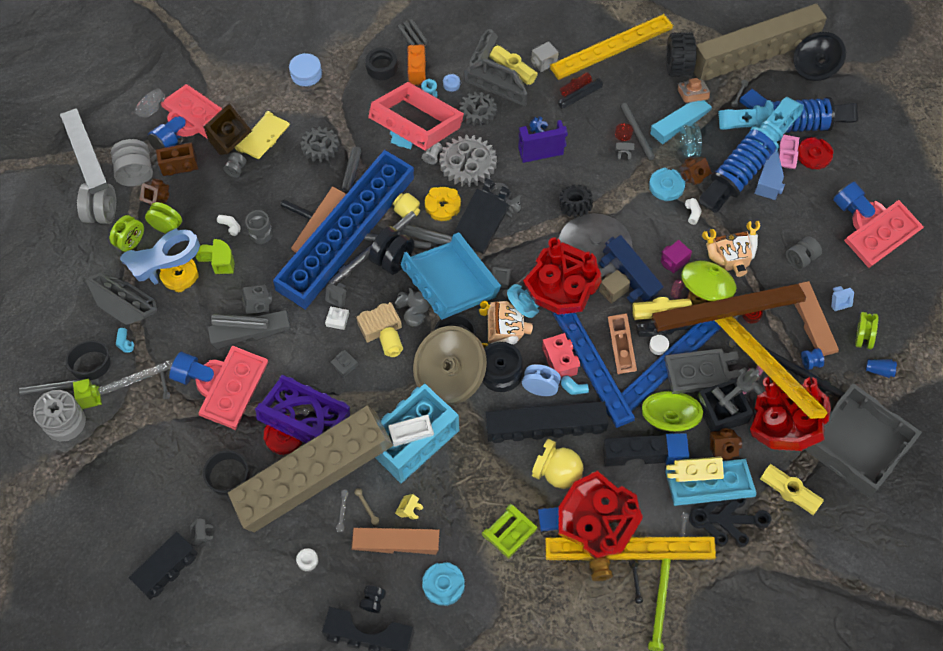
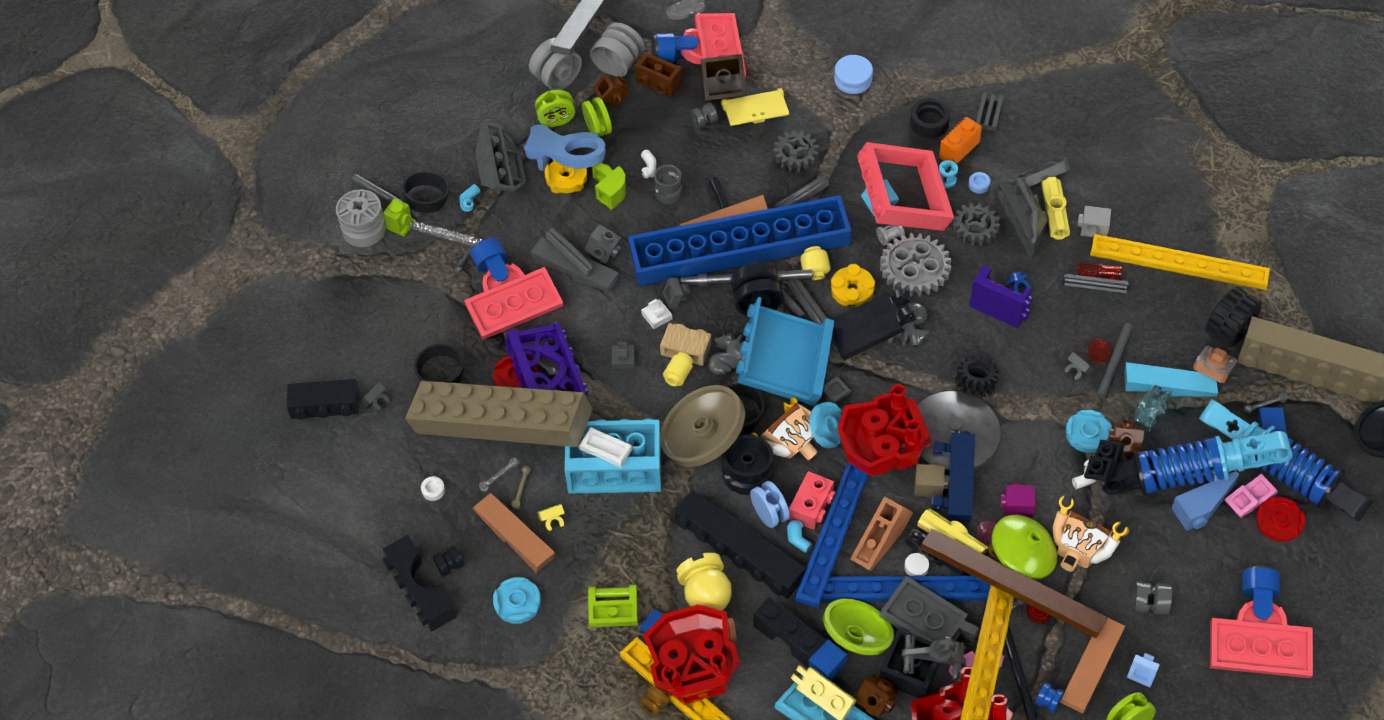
camera: 45 degrees right, 5 degrees down
none -> black slope [1084,440,1125,481]

